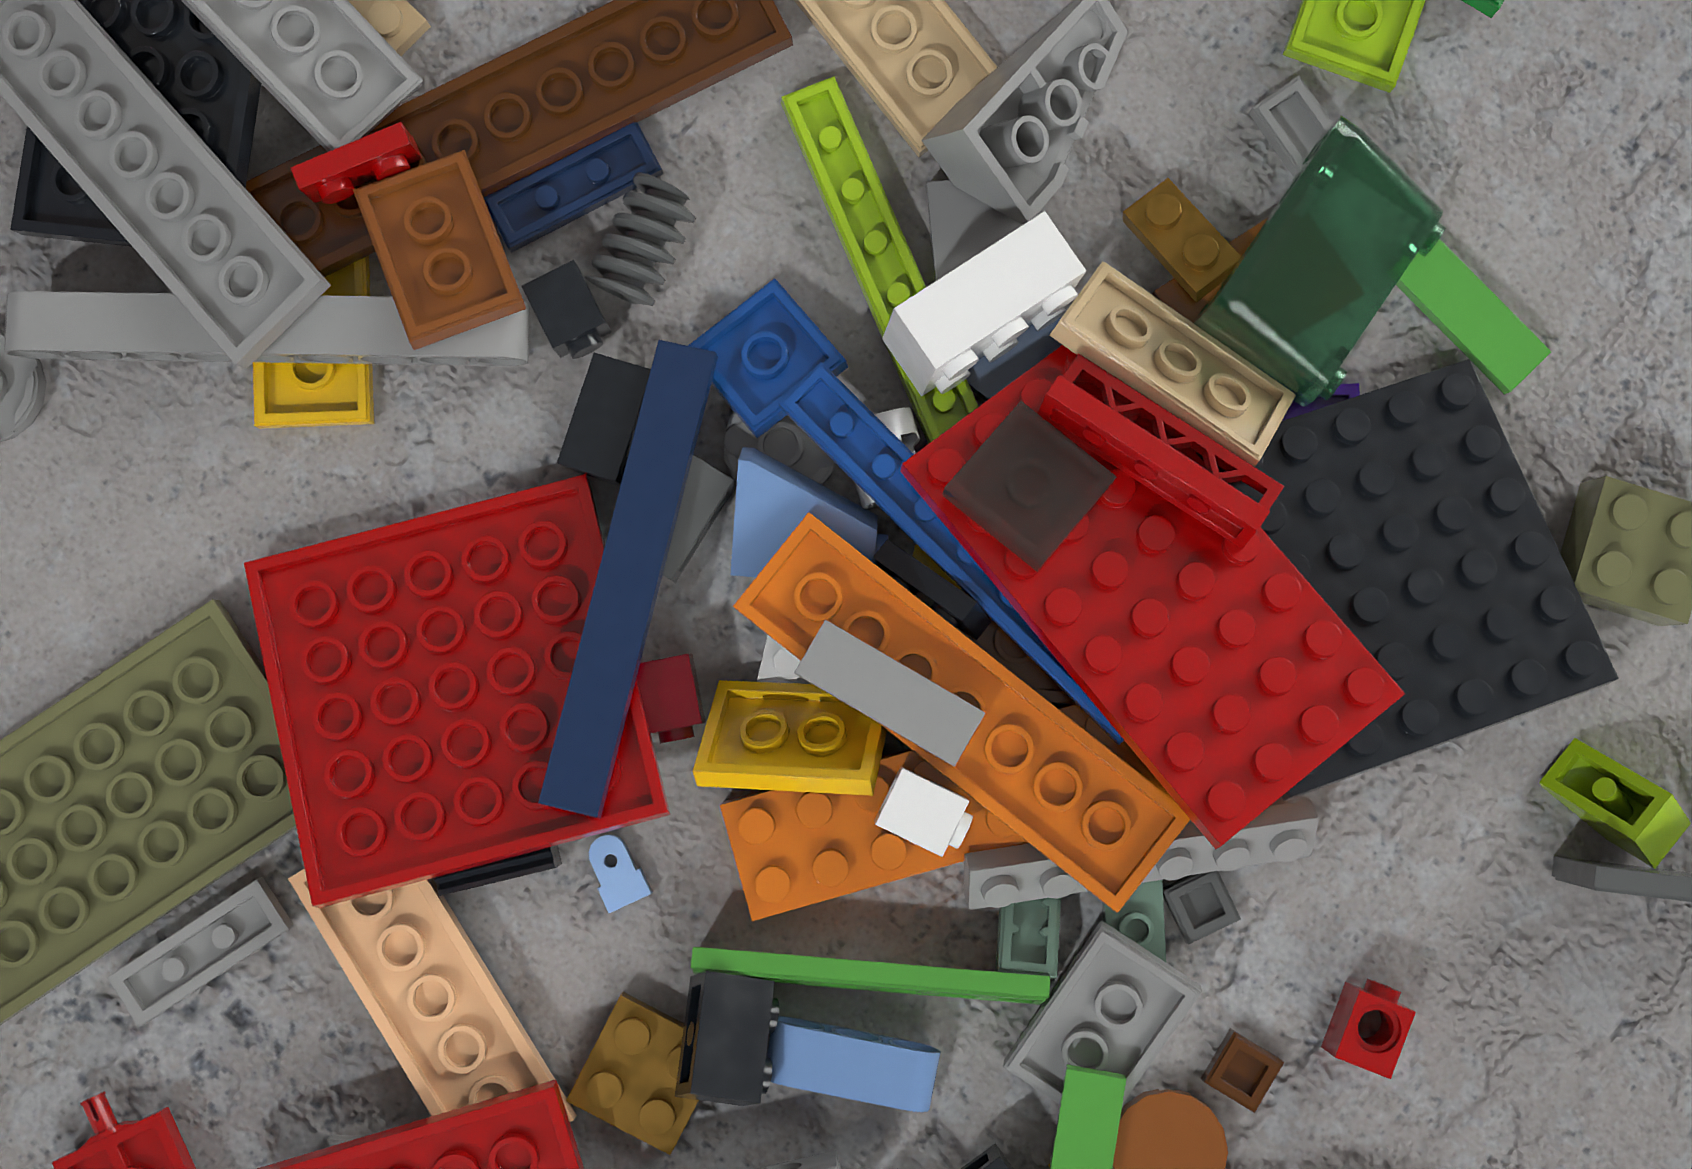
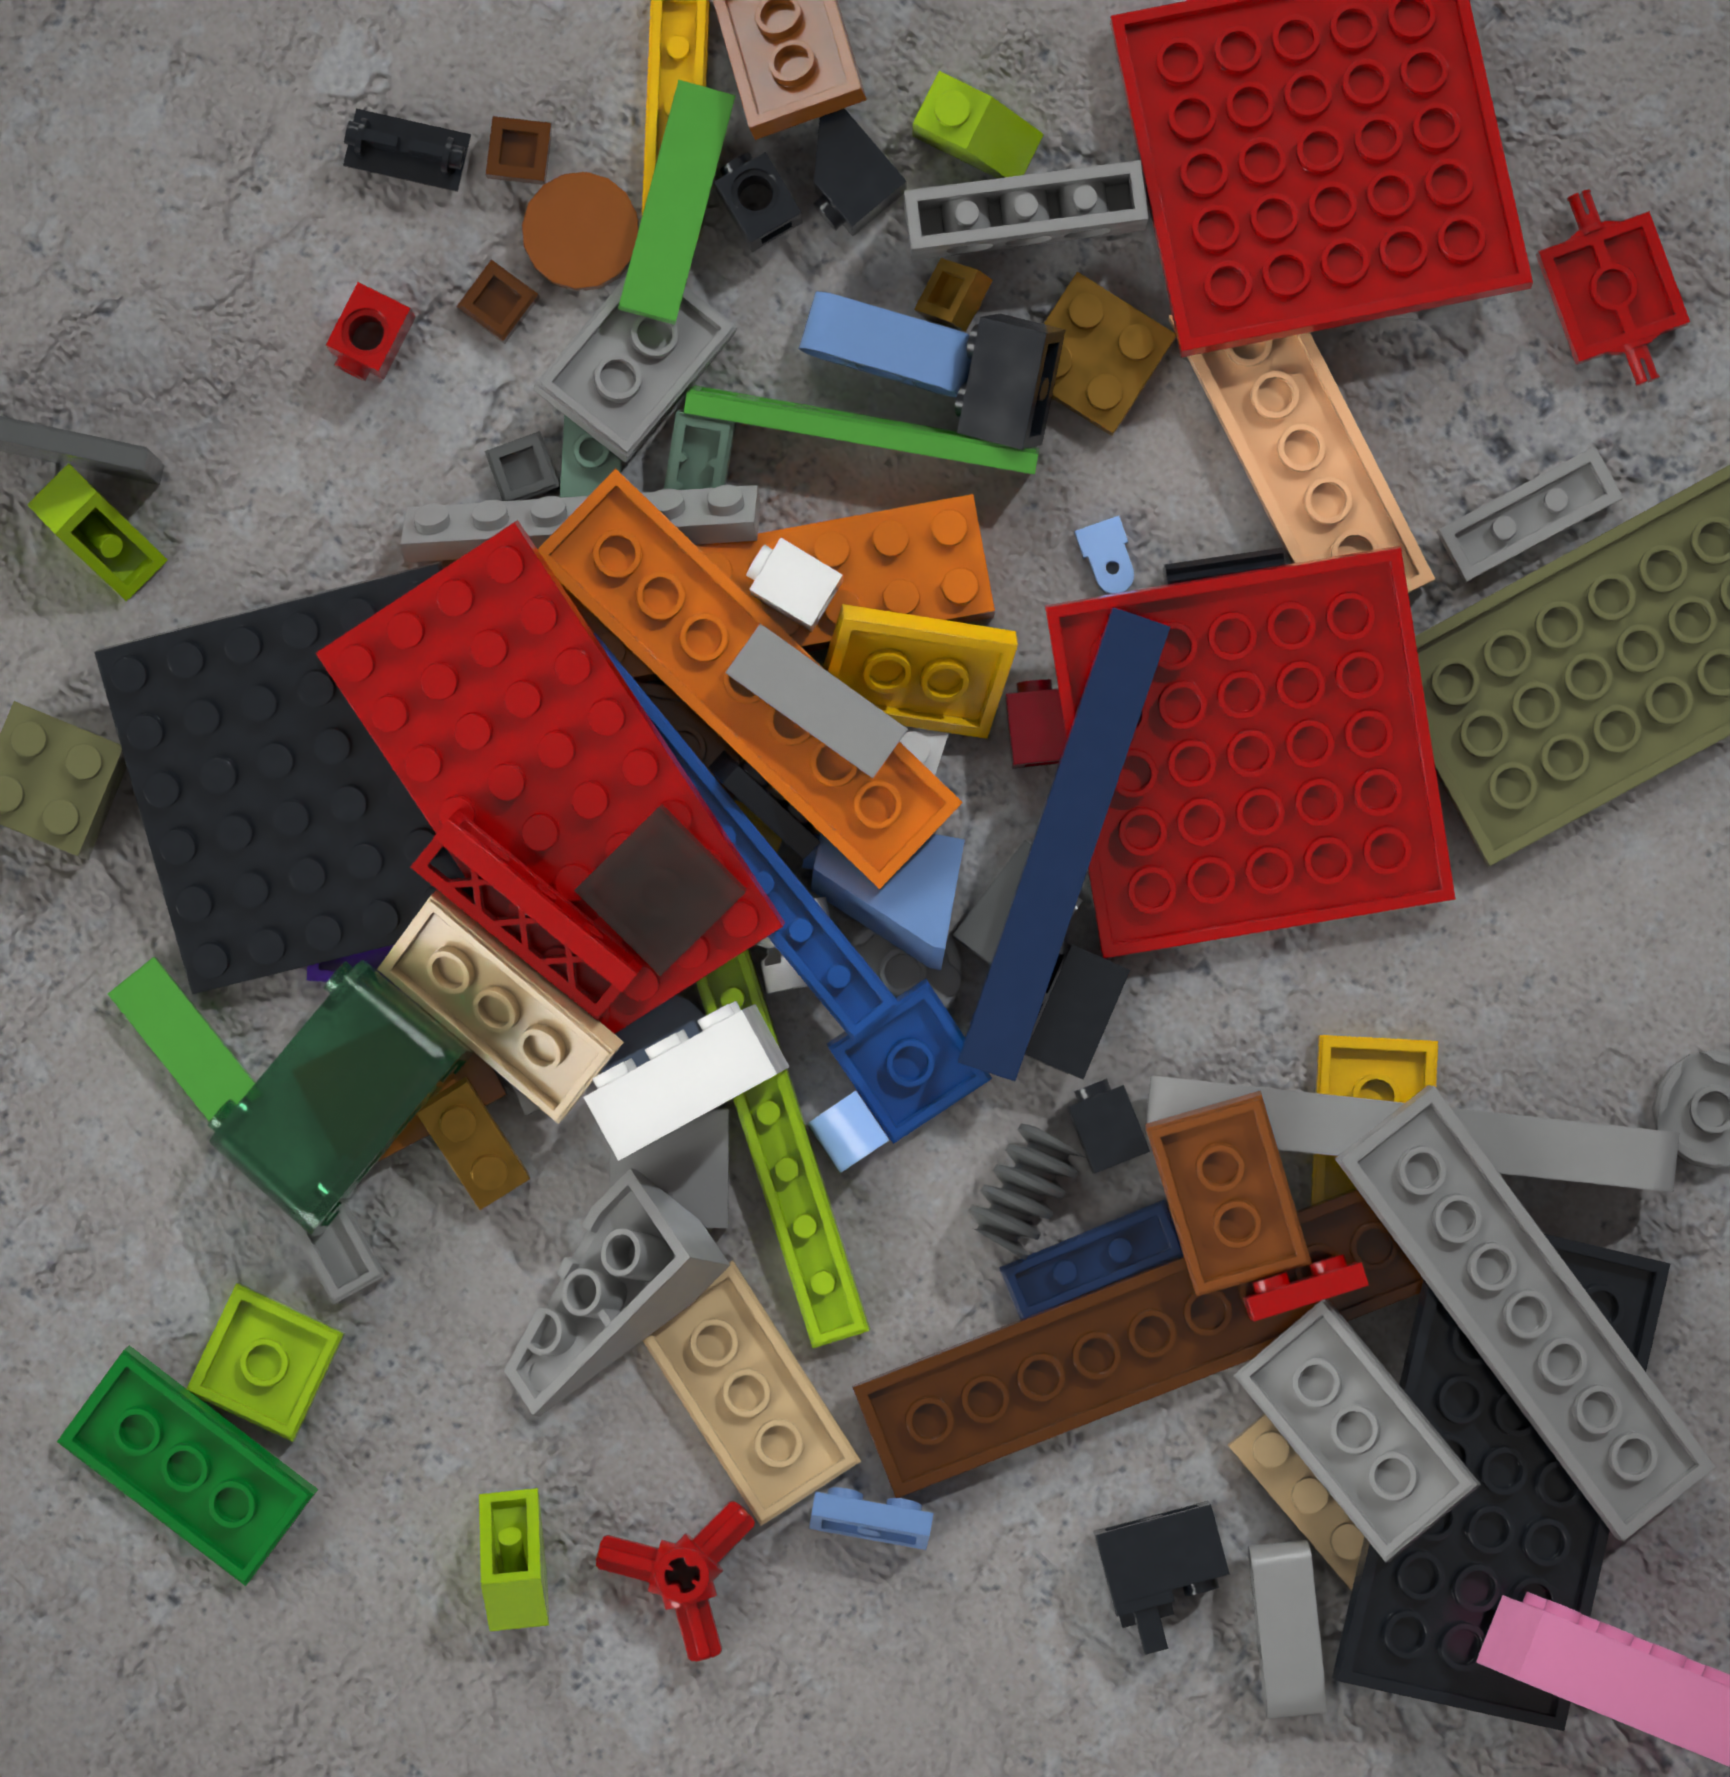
camera: 165 degrees left, 0 degrees up
none -> light blue brick [807,1091,889,1173]
none -> pearl gold plate [914,258,993,332]

